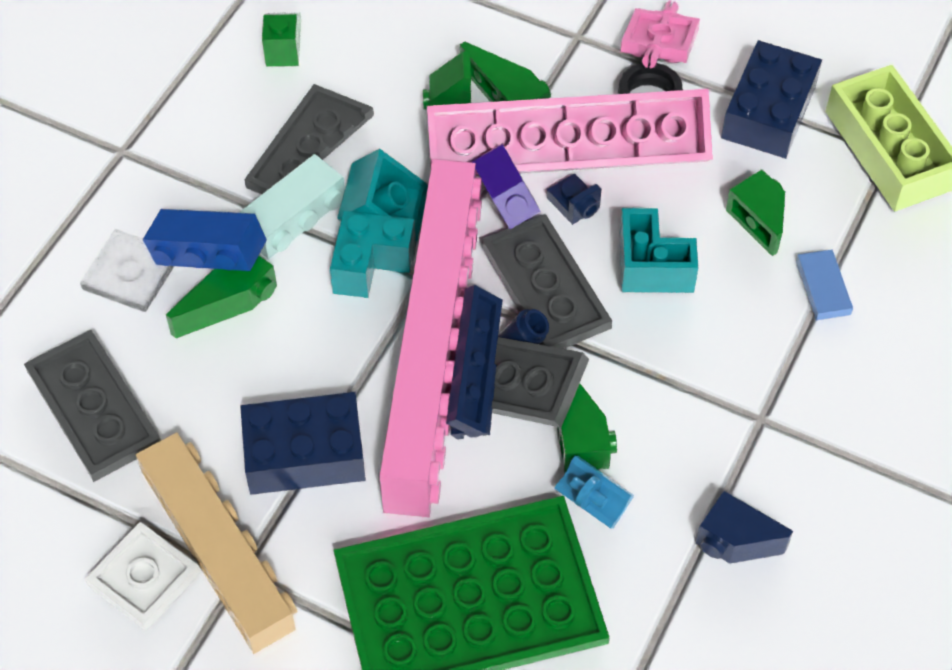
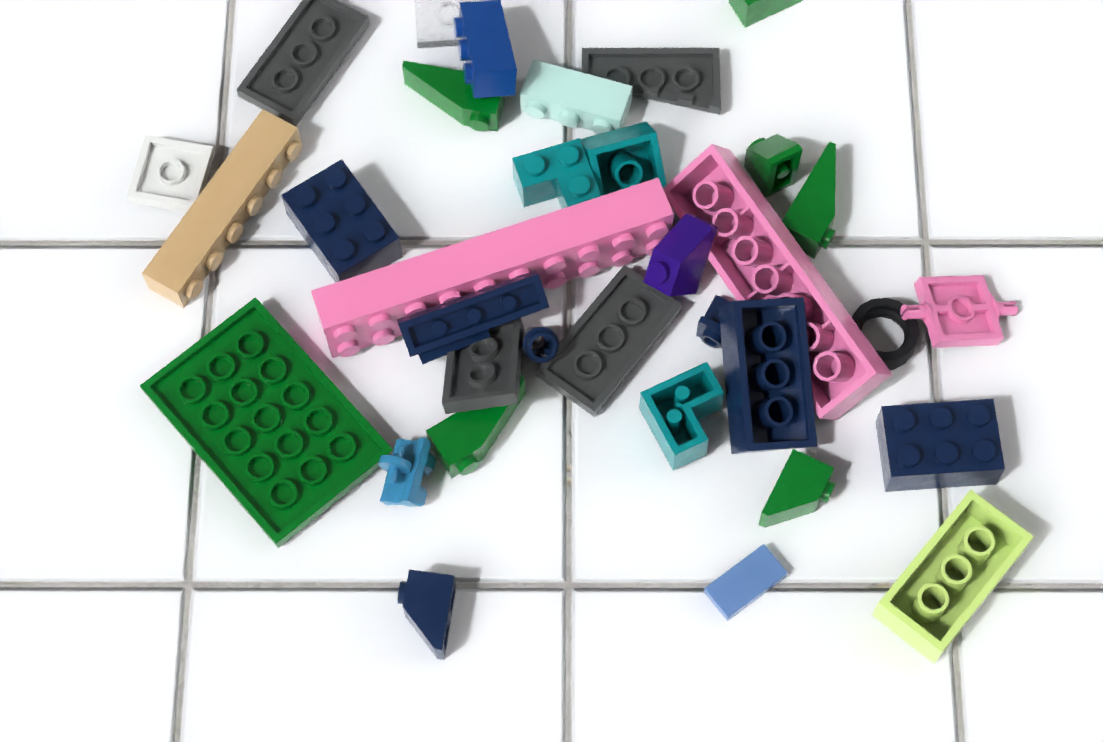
camera: 65 degrees right, 10 degrees up
none -> dark blue slope [718,297,817,454]

